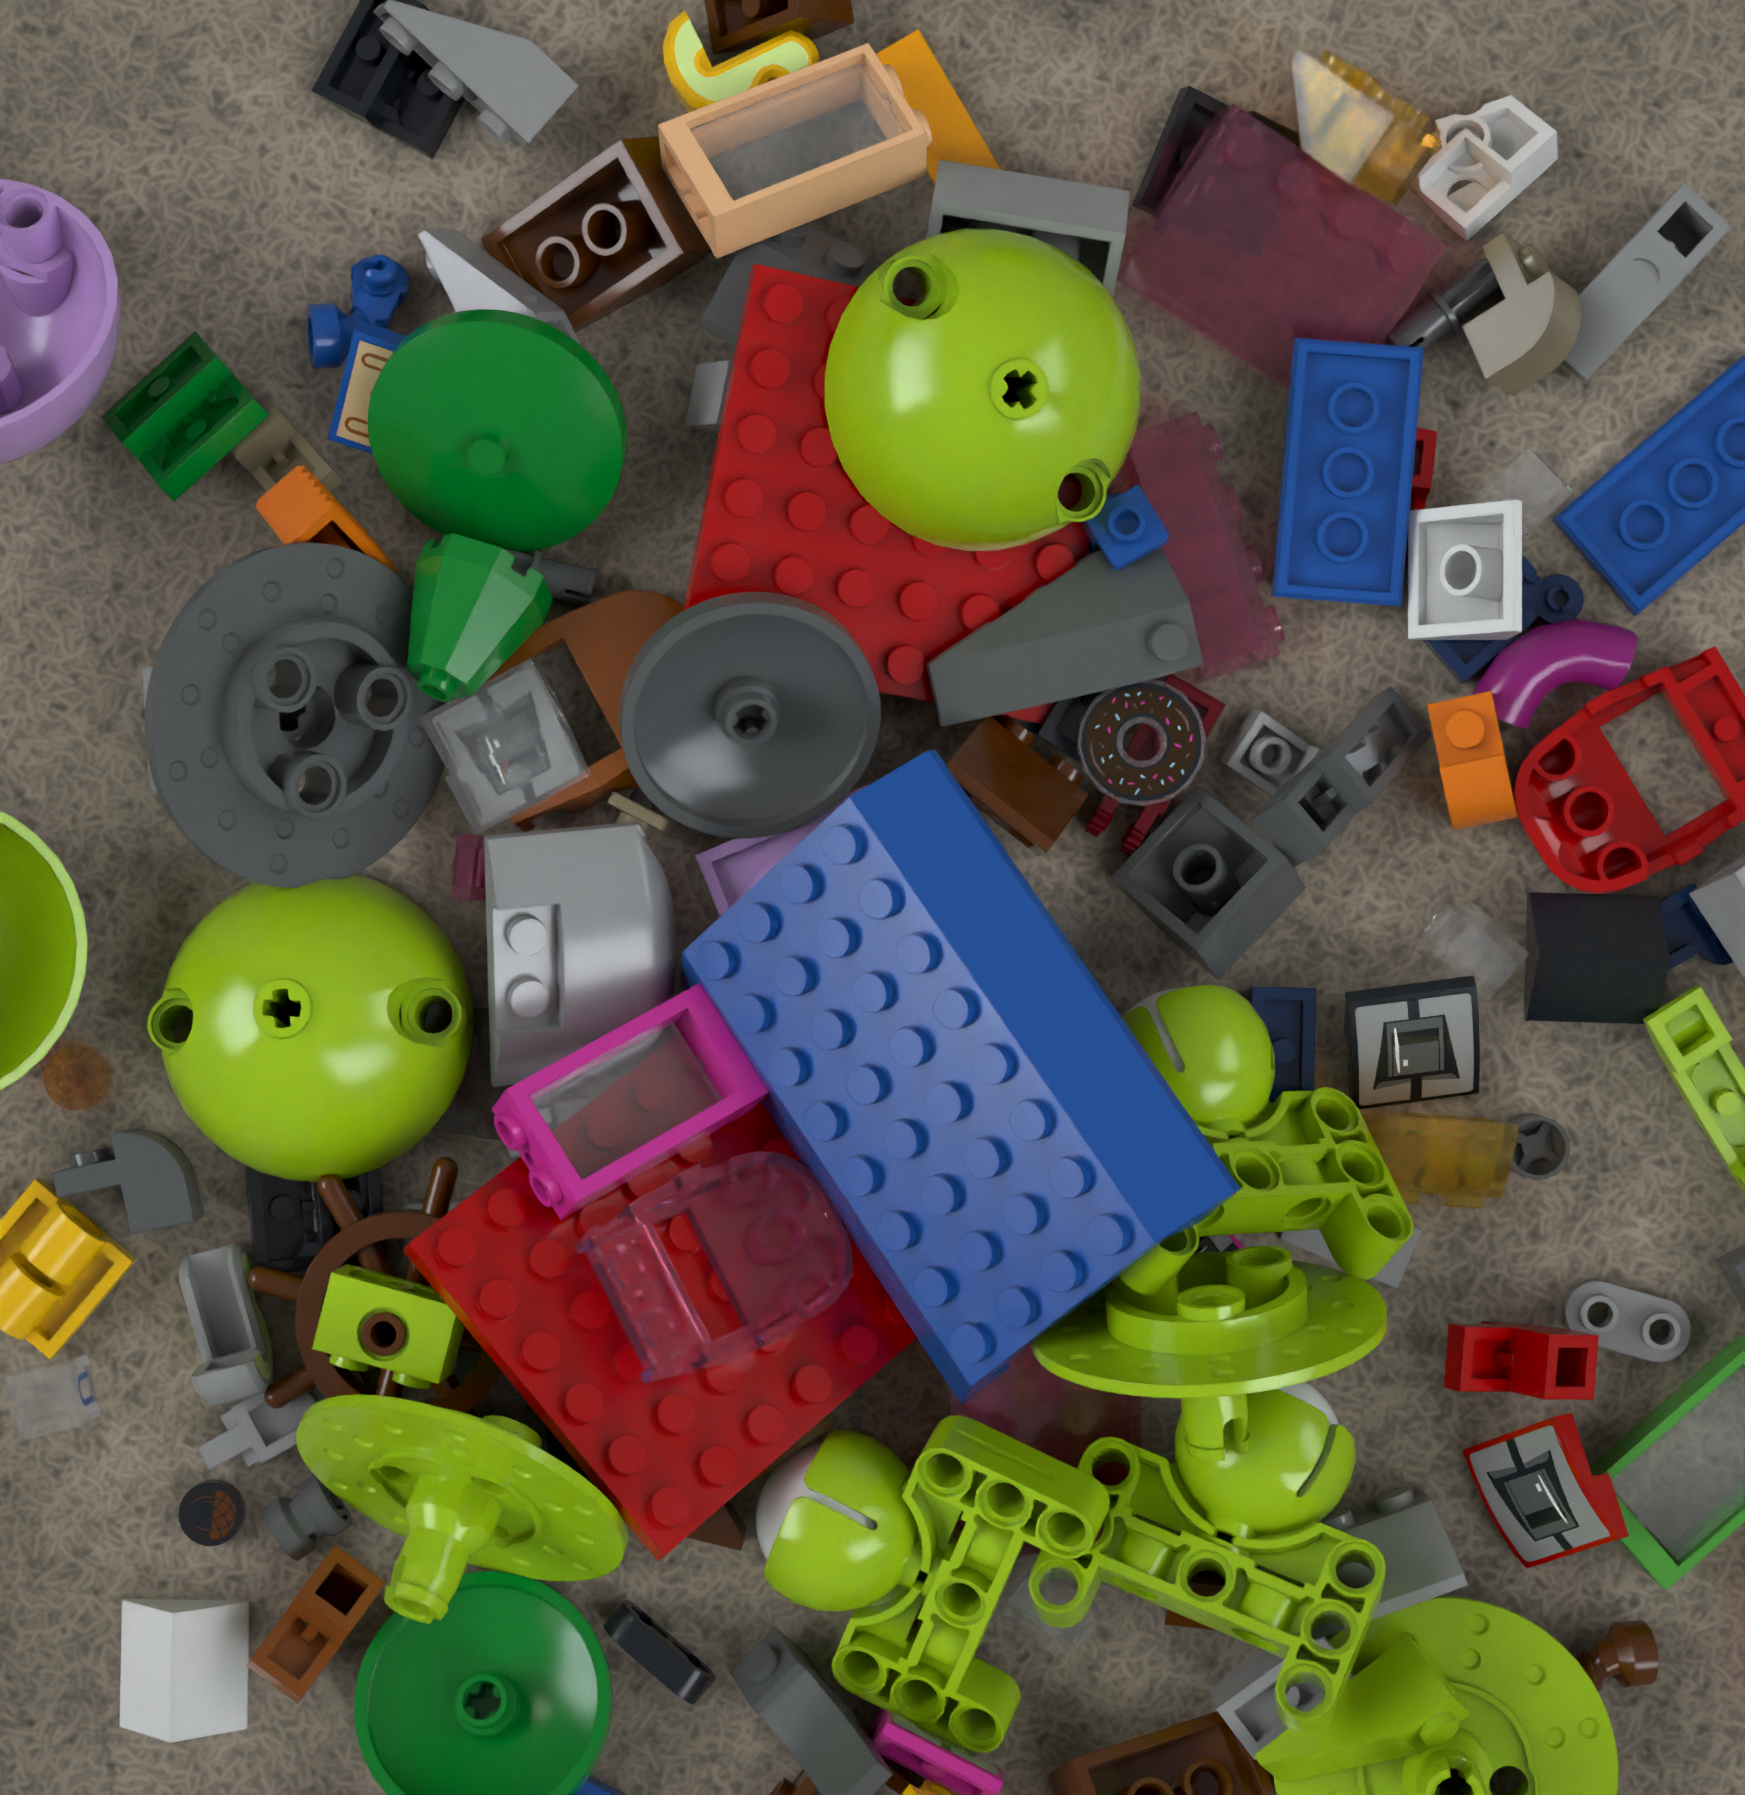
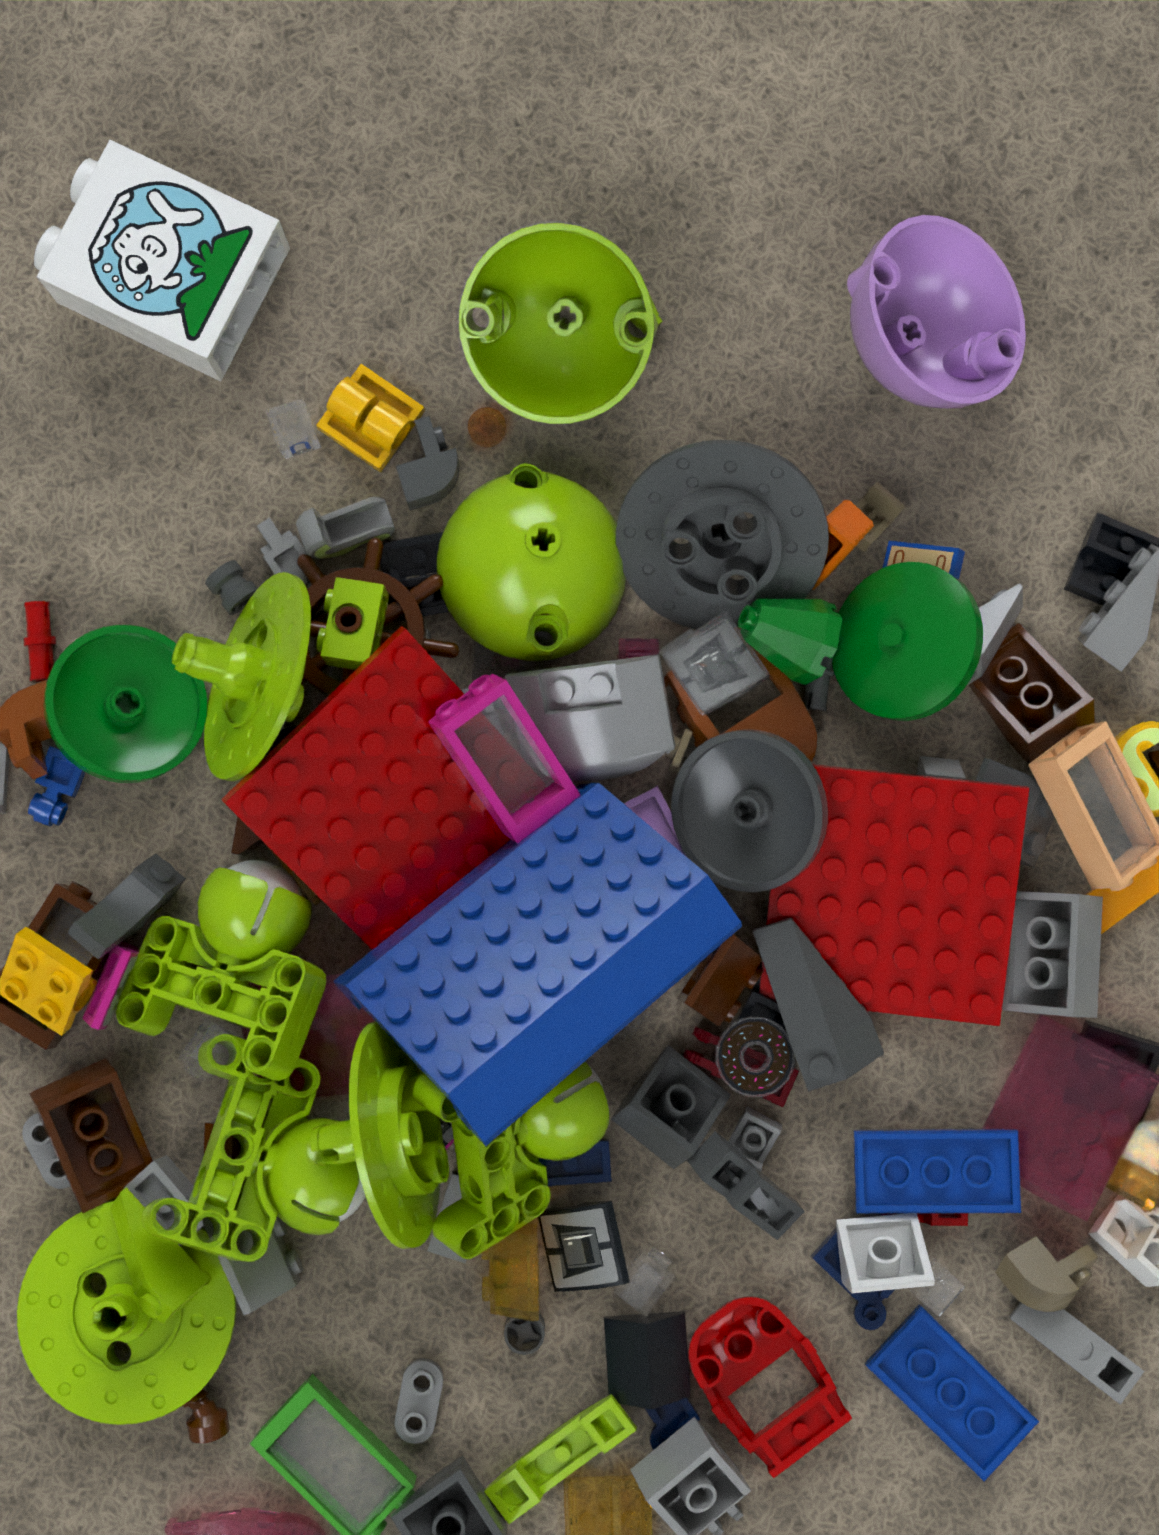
camera: 75 degrees right, 5 degrees down
green slope [102,331,269,502] -> none
white slope [120,1598,250,1743] -> none
black tile [178,1479,246,1546] -> none
dark orange brick [246,1545,386,1704] -> none
blue arm [306,255,409,369] -> none
clear pink slope [575,1151,853,1383] -> none
black beam [603,1600,716,1705] -> none
lime piece [825,229,1141,551] -> none
blue bracket [1083,485,1169,570] -> none
clear pink brick [1126,411,1285,683] -> none
dark grey axle [1382,258,1501,350] -> none
orange brick [1427,691,1518,831] -> none
red brick [1444,1321,1599,1400] -> none
slope [1463,1413,1629,1569] -> none
magenta cylinder [1472,618,1637,729] -> none

